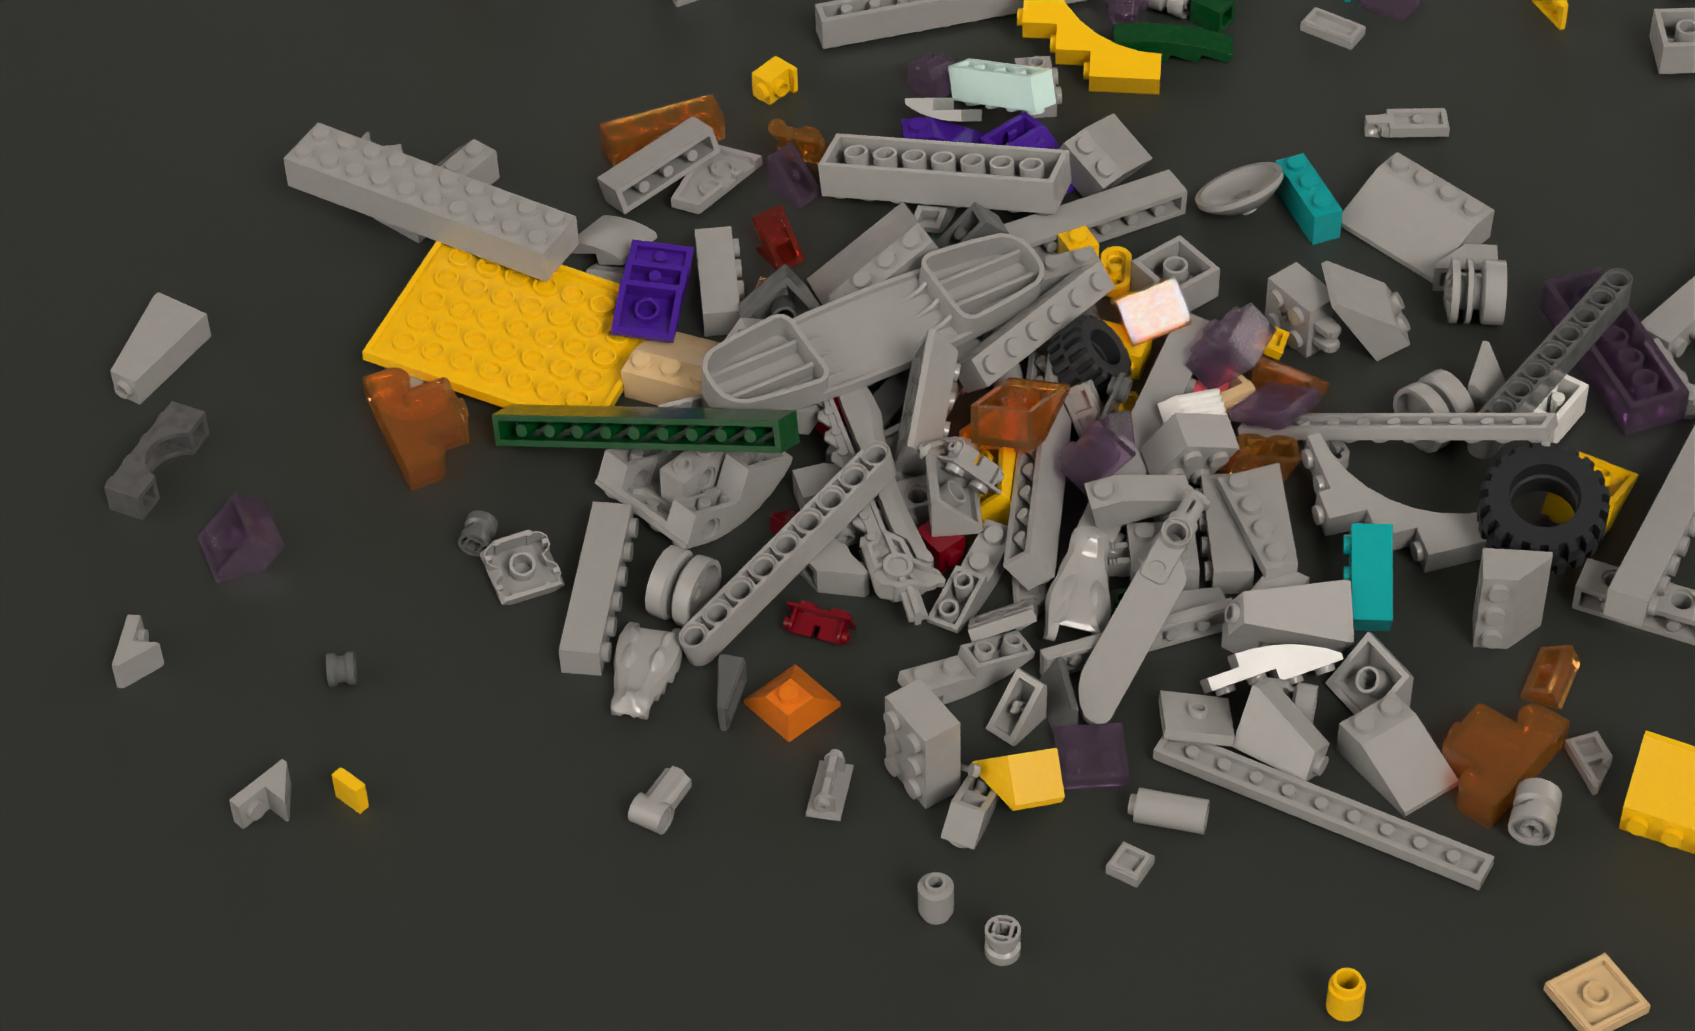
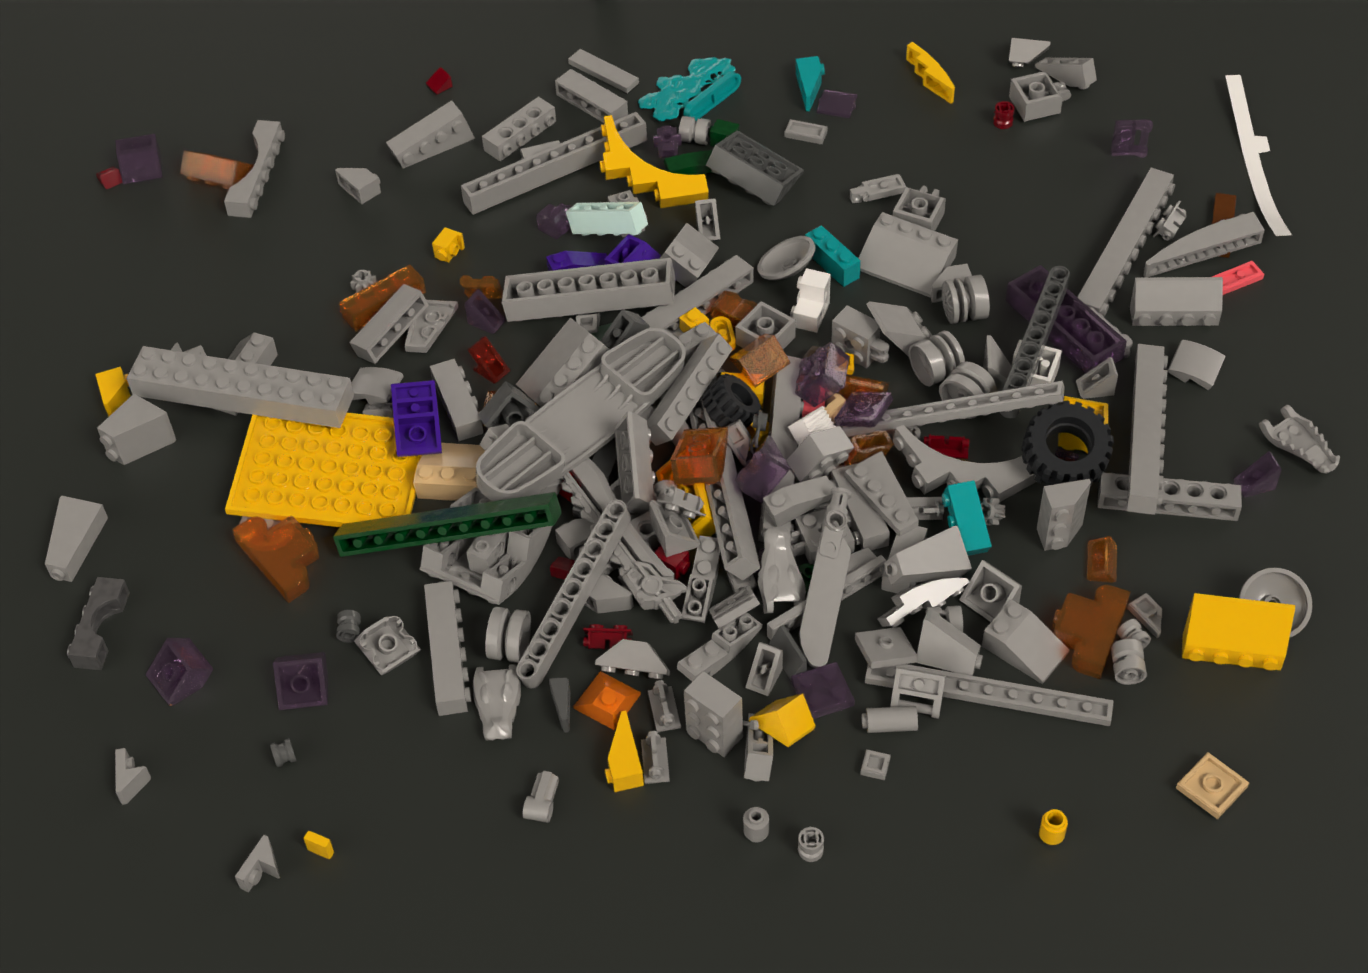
camera: 15 degrees left, 5 degrees up
light grey slope [905,98,982,122] -> none
light grey piece [918,436,959,460] -> none
none -> yellow slope [95,367,130,417]
none -> light grey slope [97,394,176,465]
none -> clear purple slope [273,652,328,710]
none -> light grey gear [350,270,377,295]
none -> light grey slope [595,639,670,679]
none -> yellow slope [605,711,644,792]
none -> light grey hinge [648,680,681,732]
none -> light grey slope [695,198,720,241]
none -> dark grey slope [706,130,804,206]
none -> clear orange brick [711,291,757,330]
none -> white brick [790,268,831,333]
none -> light grey plate [890,667,946,719]
none -> light grey hinge [893,186,946,231]
none -> light grey hinge [906,497,944,520]
none -> light grey wheel [909,330,965,387]
none -> dark red hinge [923,434,969,459]
none -> light grey gear [981,498,1005,525]
none -> dark red wheel [993,101,1015,129]
none -> light grey slope [1076,357,1118,399]
none -> light grey wheel [1117,619,1151,649]

